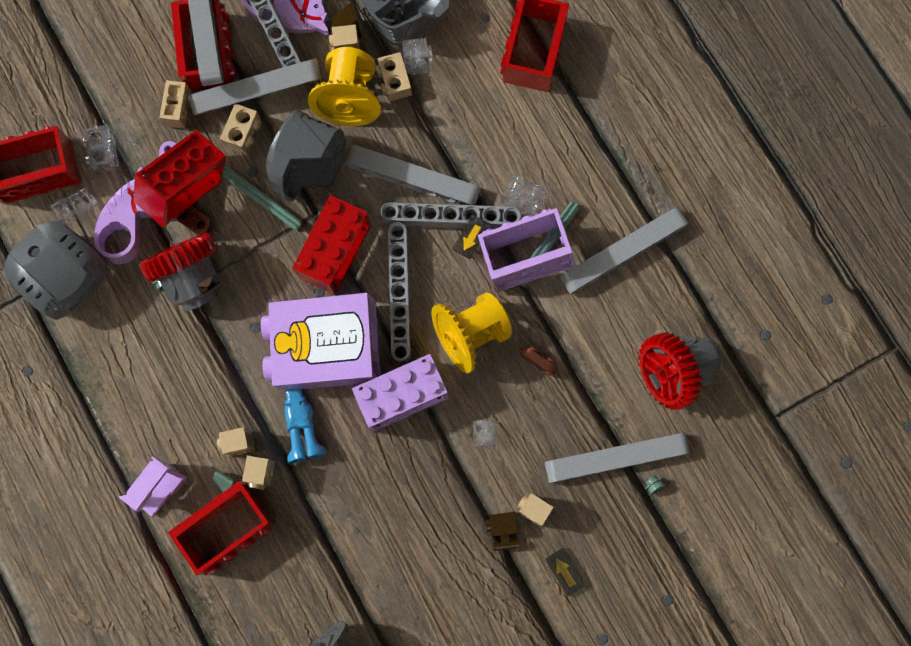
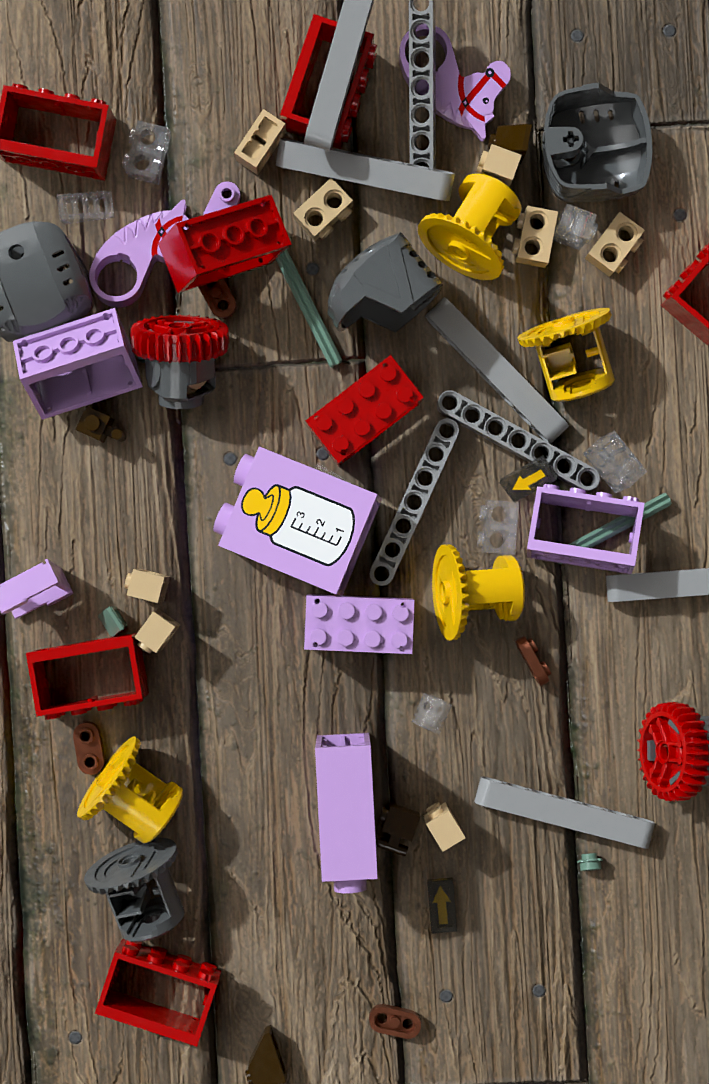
camera: 20 degrees right, 10 degrees up
dark azure piece [285,388,327,464] -> none
none -> lavender hose [13,308,143,420]
none -> copper plate [73,722,105,775]
none -> dark brown brick [75,406,126,443]
none -> yellow piece [77,736,183,843]
none -> lavender brick [315,733,378,893]
none -> clear brick [477,500,519,555]
none -> yellow piece [517,308,615,402]
none -> tan brick [584,212,645,277]

